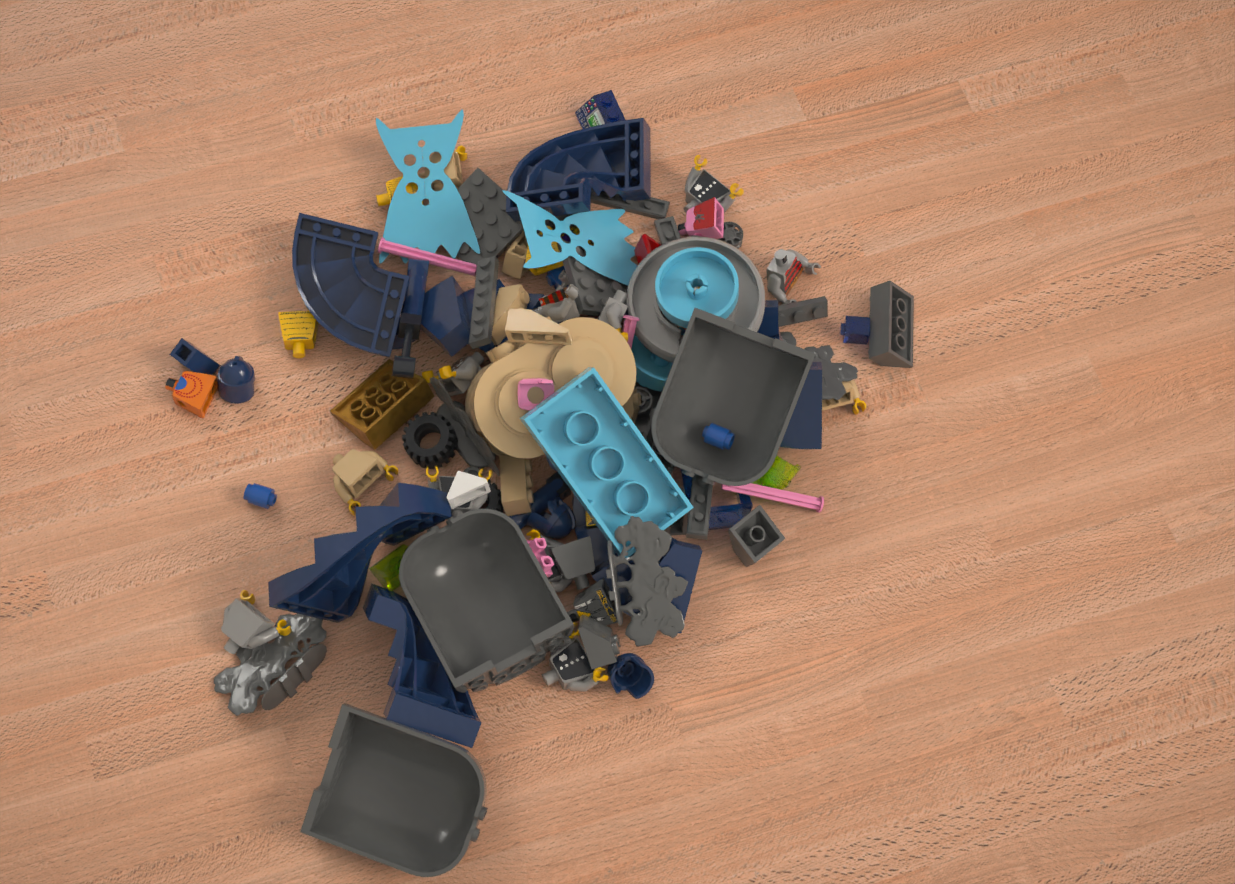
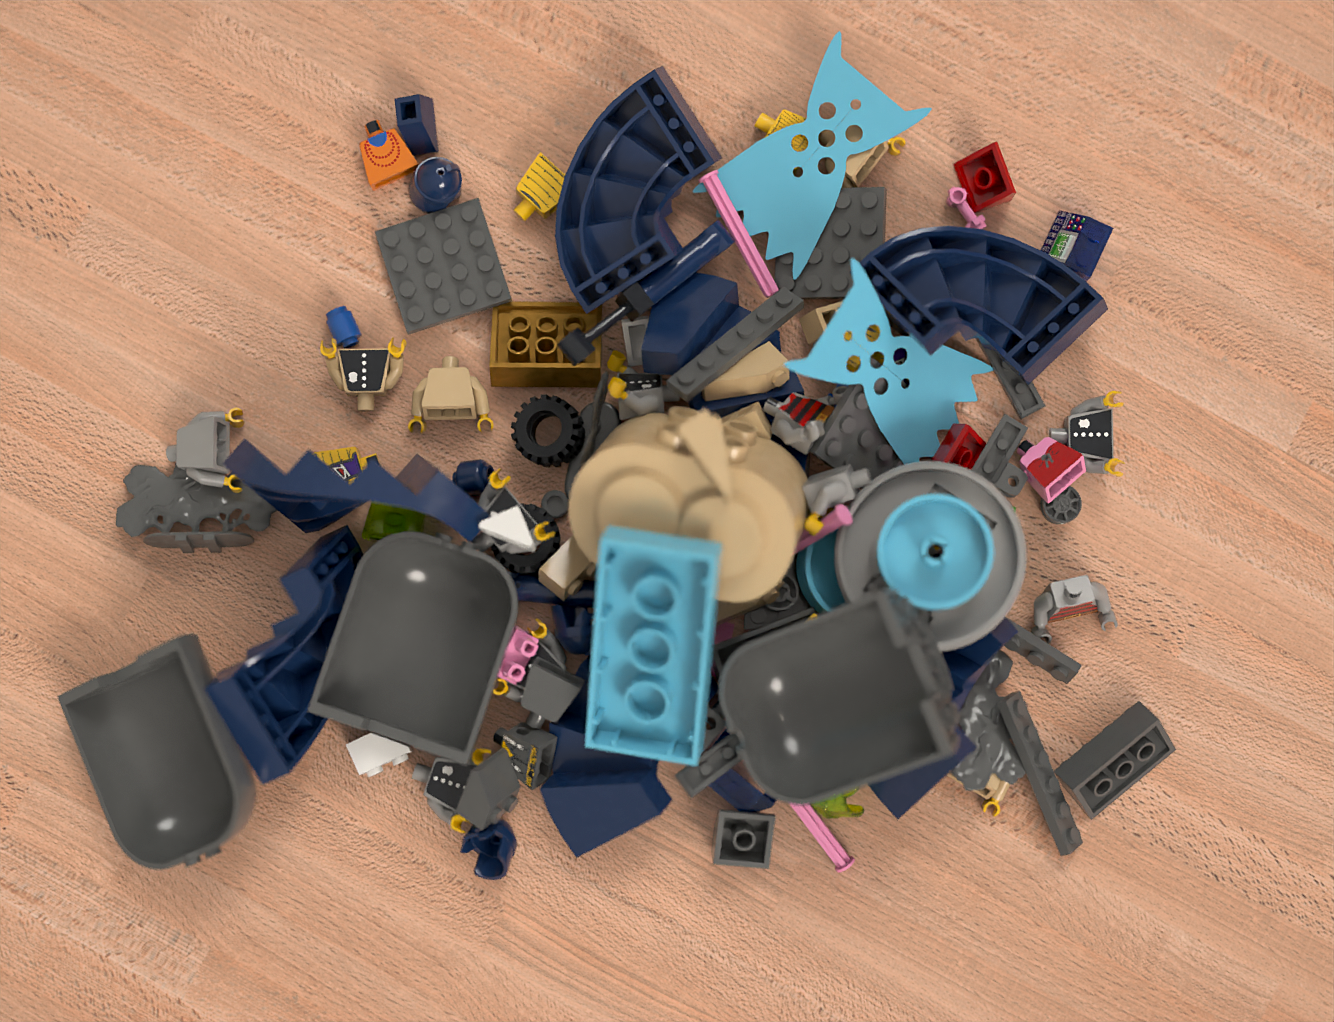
camera: 50 degrees right, 20 degrees up
bright pink piece [517,378,554,411] -> none
dark grey plant [606,516,688,647] -> none
blue brick [702,423,735,450] -> none
clear blue brick [840,316,870,345] -> none
none -> torso [320,337,407,412]
none -> white slope [346,733,413,778]
none -> dark grey plate [375,198,512,335]
none -> white slope [621,315,649,367]
none -> bright pink bar [946,187,987,229]
none -> red slope [953,142,1016,213]
none -> dark grey plate [997,691,1083,856]

